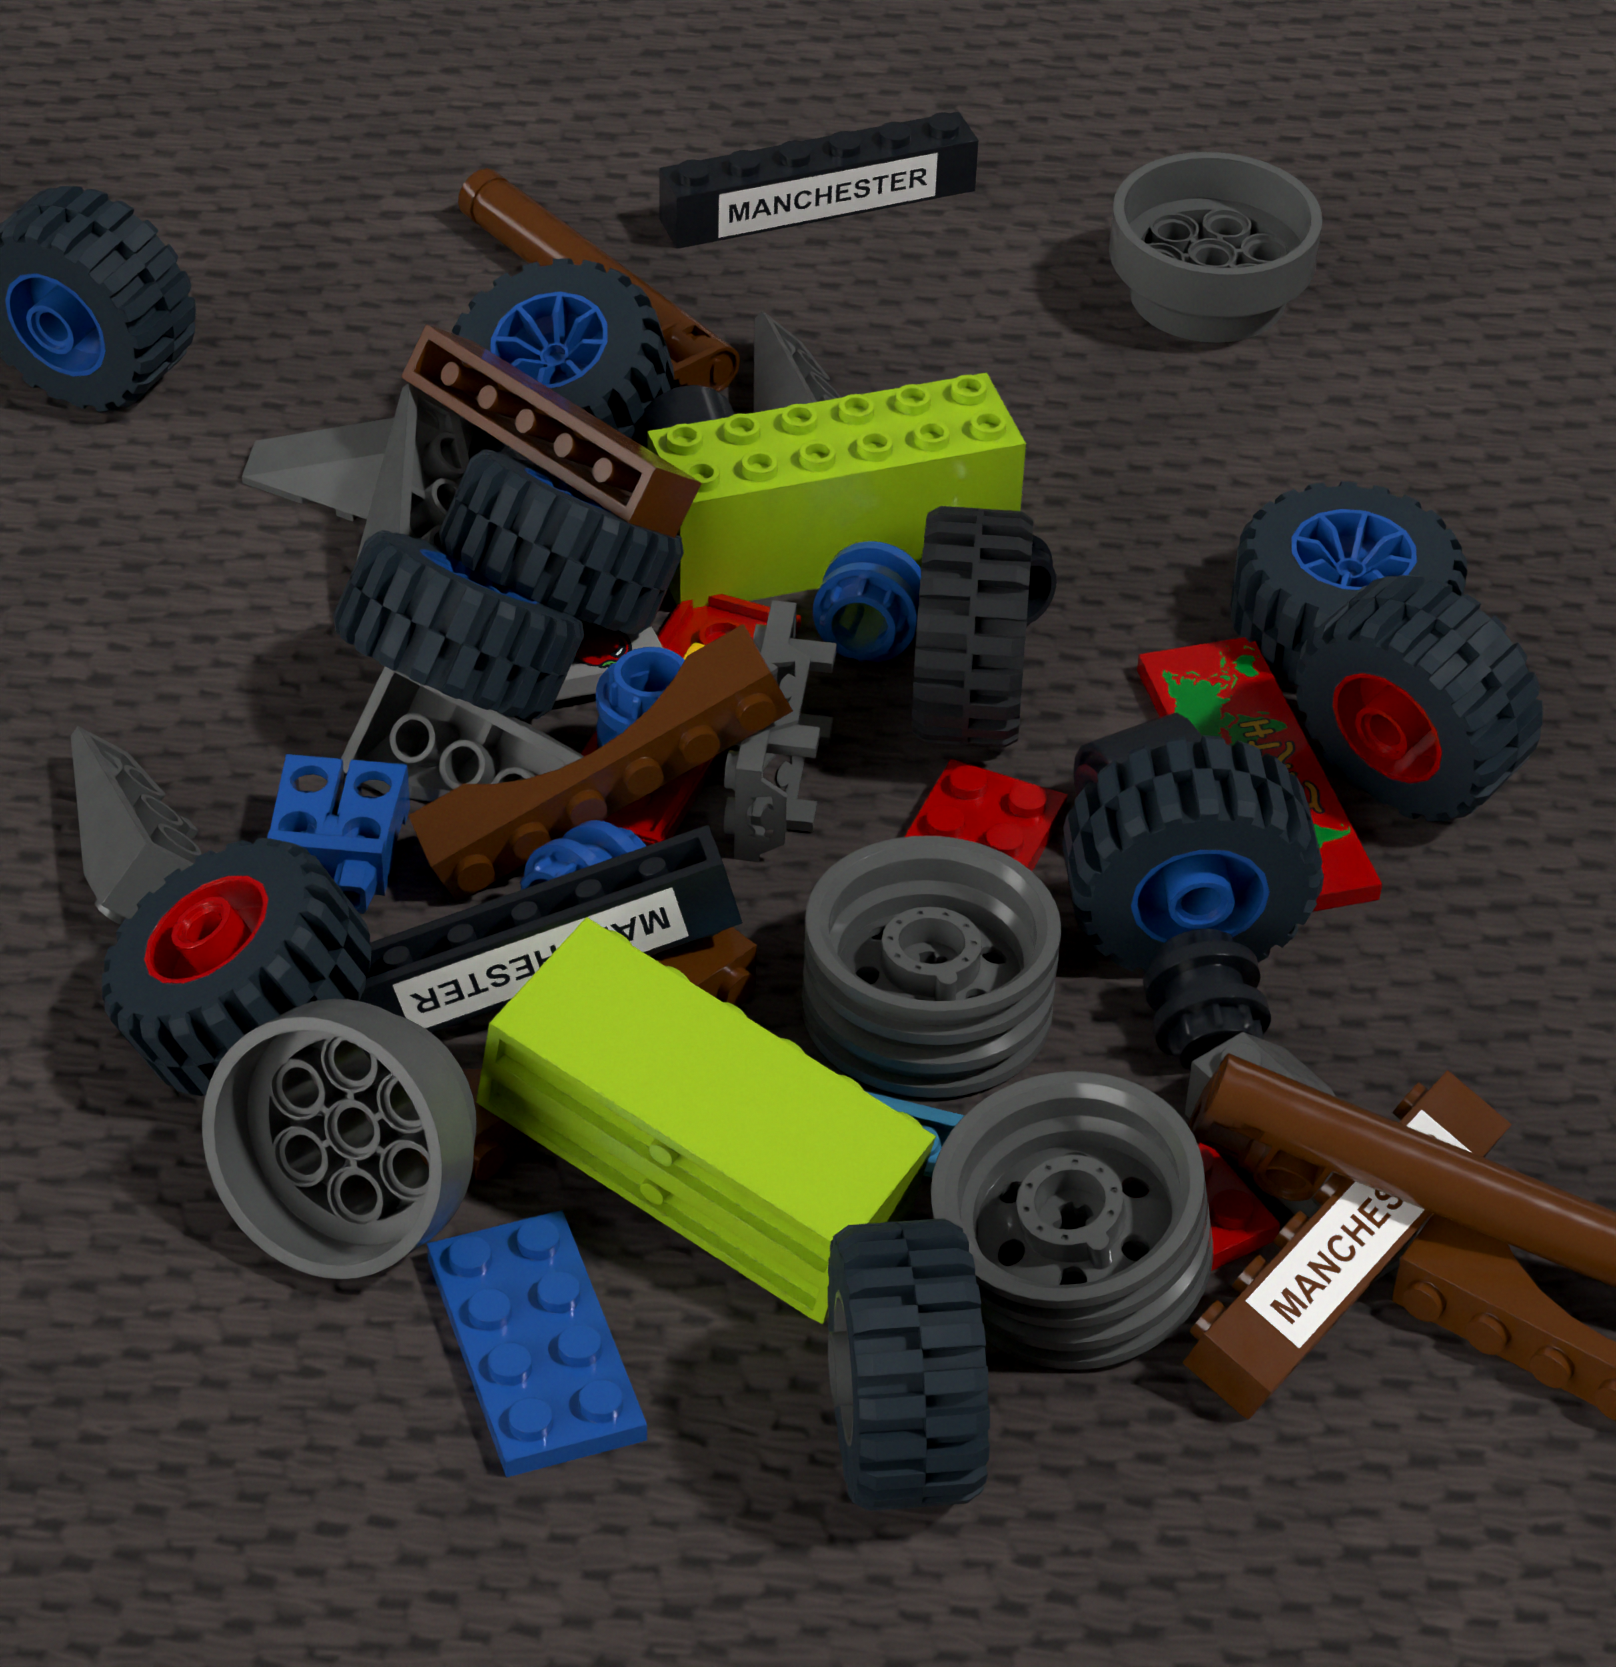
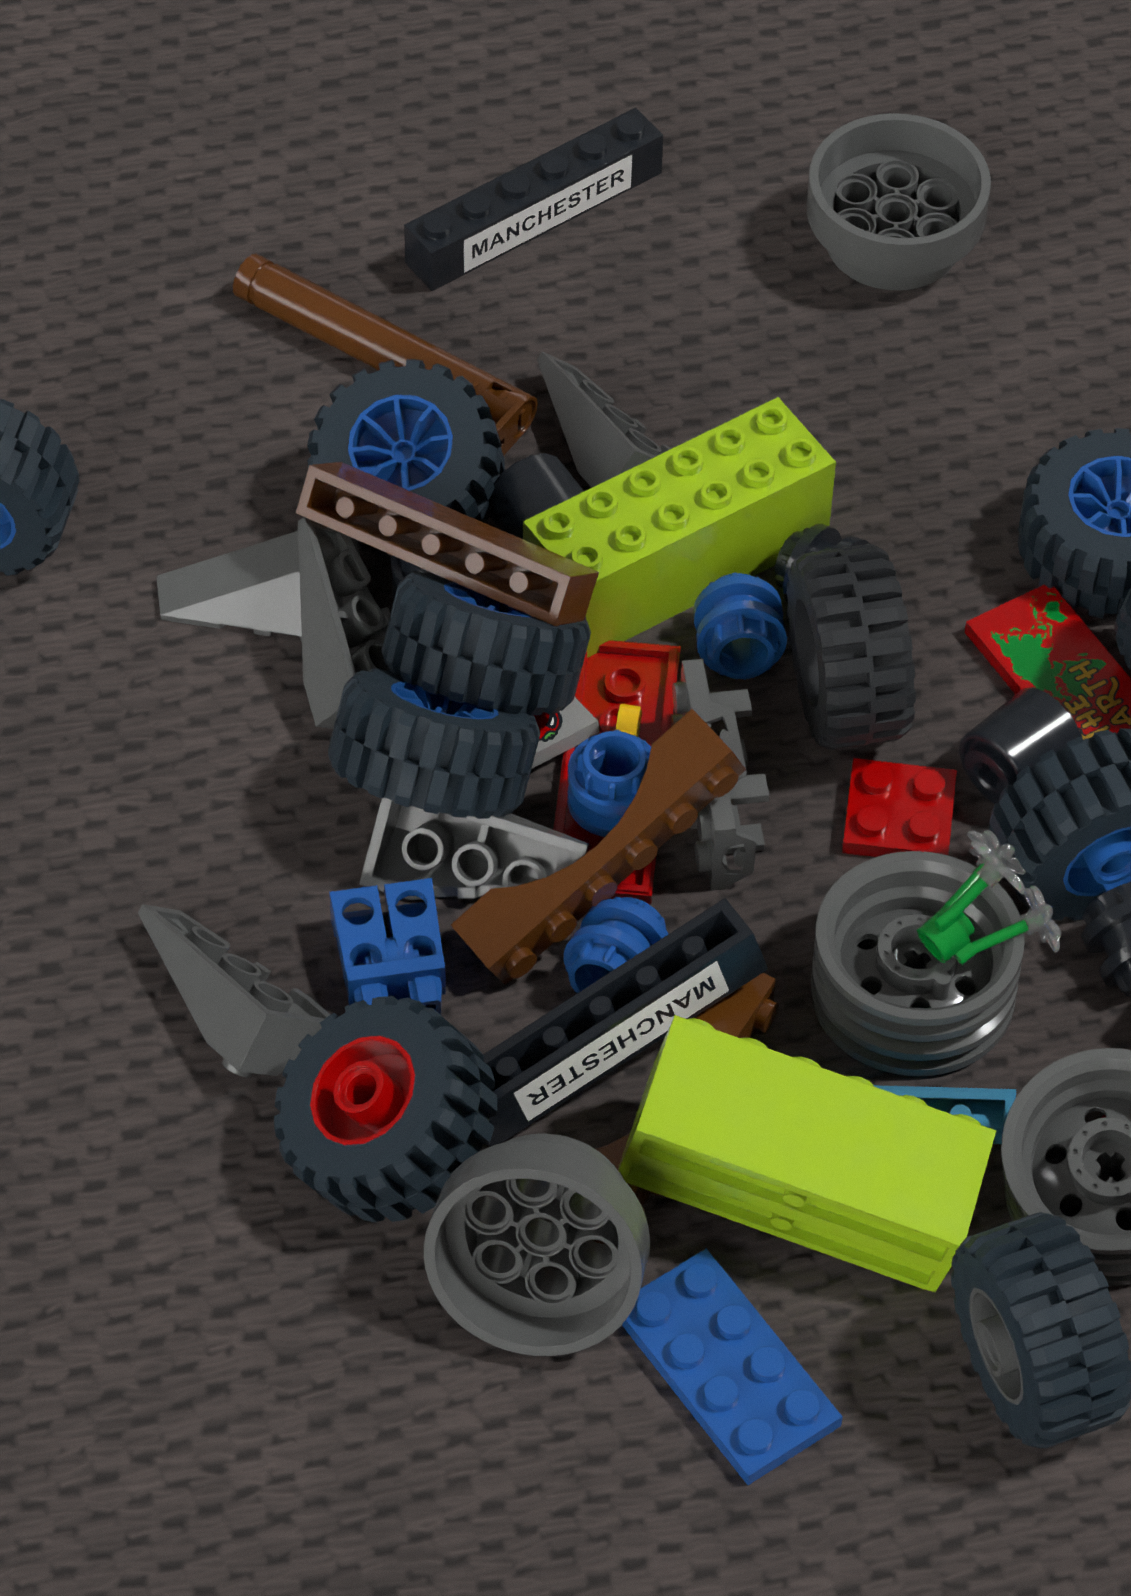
camera: 15 degrees left, 10 degrees up
none -> plant [916,830,1061,965]

